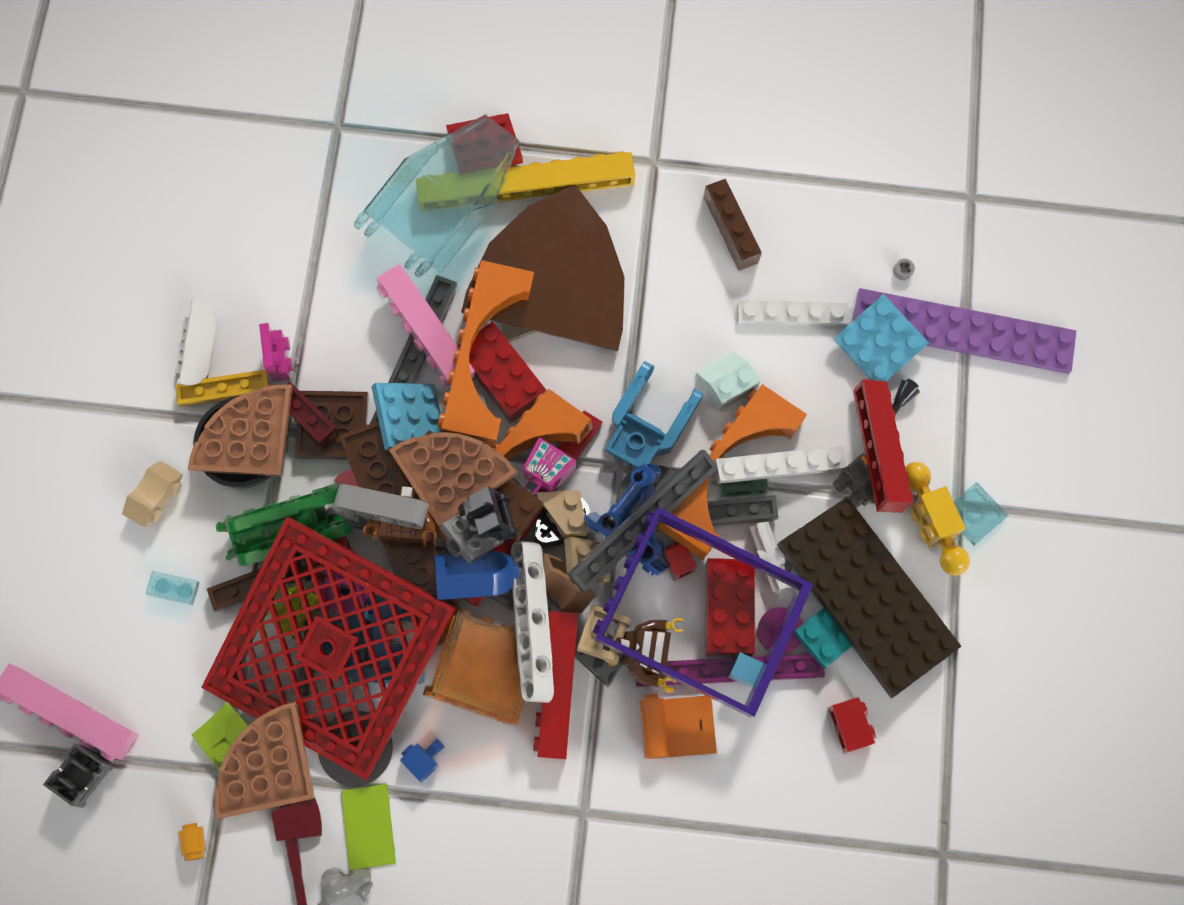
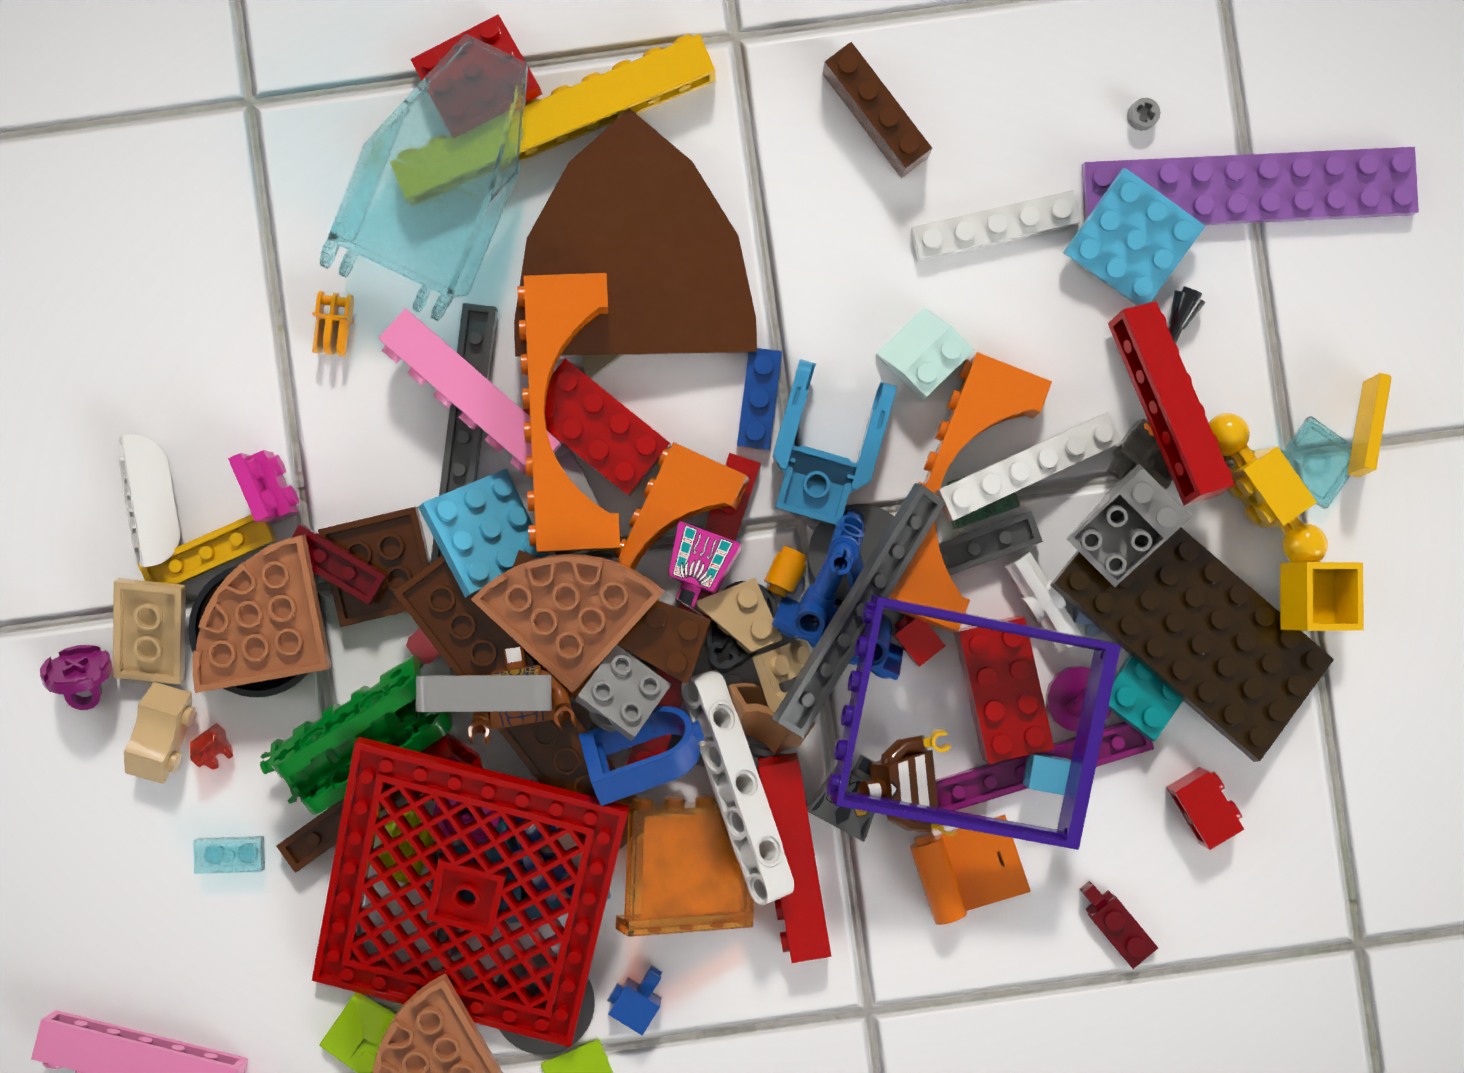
camera: 10 degrees left, 15 degrees up
black piece [458,486,519,541] -> none
tan plate [576,605,631,665] -> none
none -> magenta tile [40,645,113,710]
none -> tan plate [113,578,186,685]
none -> clear red tile [190,723,233,770]
none -> light orange arm [312,291,354,357]
none -> blue plate [737,348,782,451]
none -> light orange brick [764,546,807,598]
none -> light grey slope [1066,464,1192,587]
none -> dark red hinge [1079,881,1158,969]
none -> yellow piece [1280,562,1364,631]
none -> yellow tile [1347,373,1392,478]

